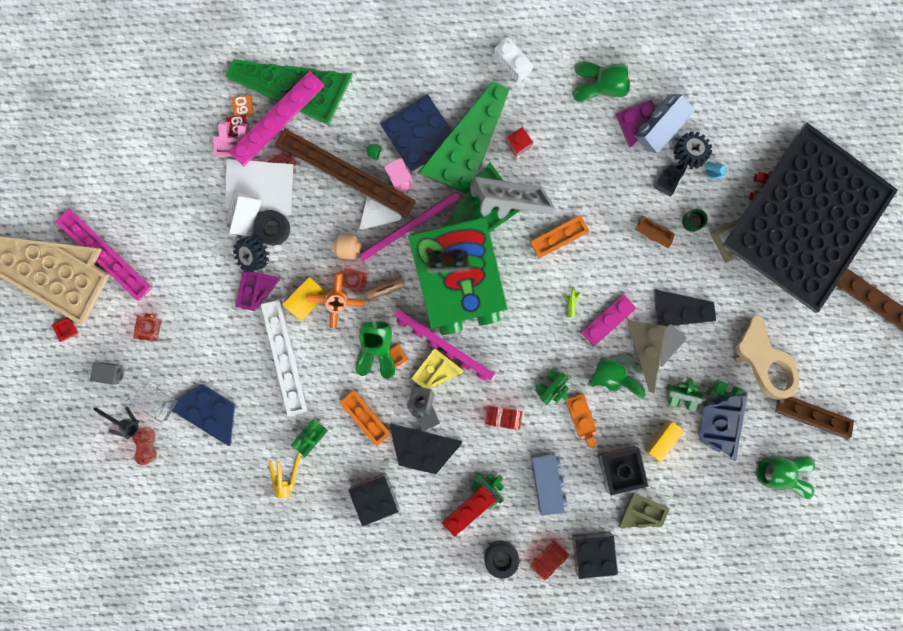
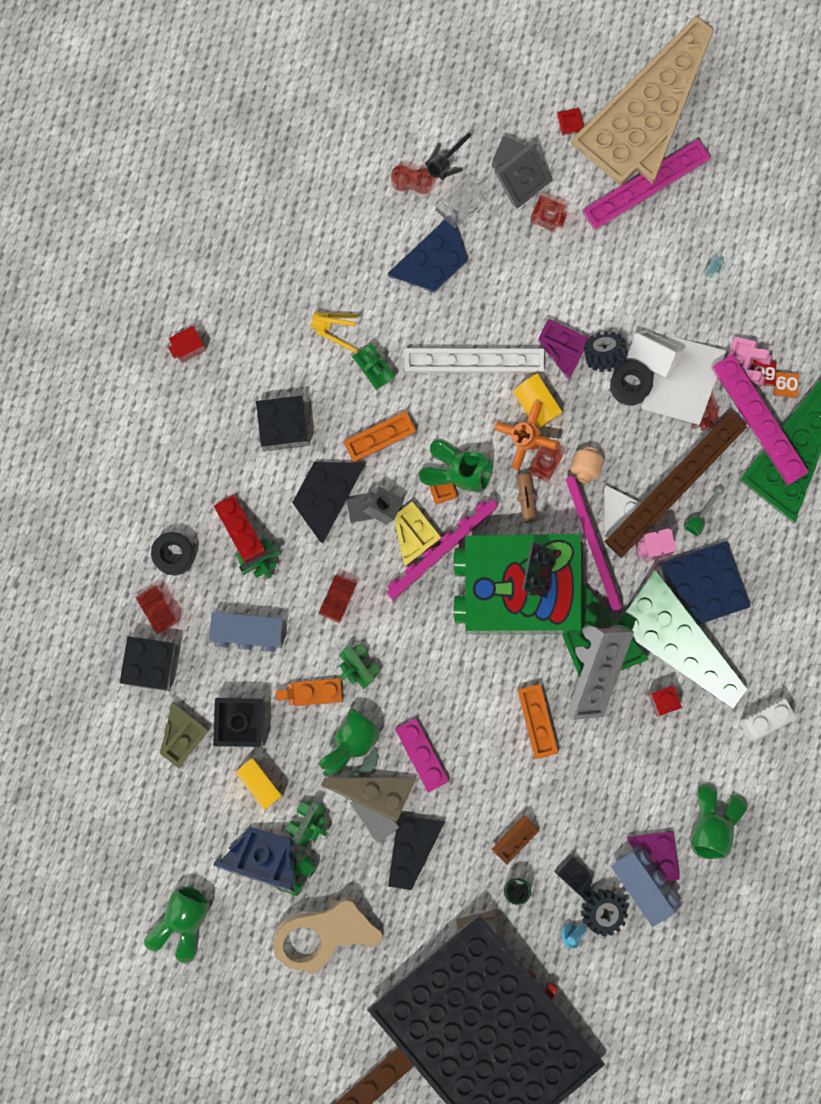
camera: 105 degrees right, 5 degrees down
lime bar [563,288,581,317] -> none
reddish brown plate [775,397,854,440] -> none
none -> red brick [168,326,206,363]
none -> dark grey plate [494,143,552,209]
none -> clear light blue tile [703,255,724,278]

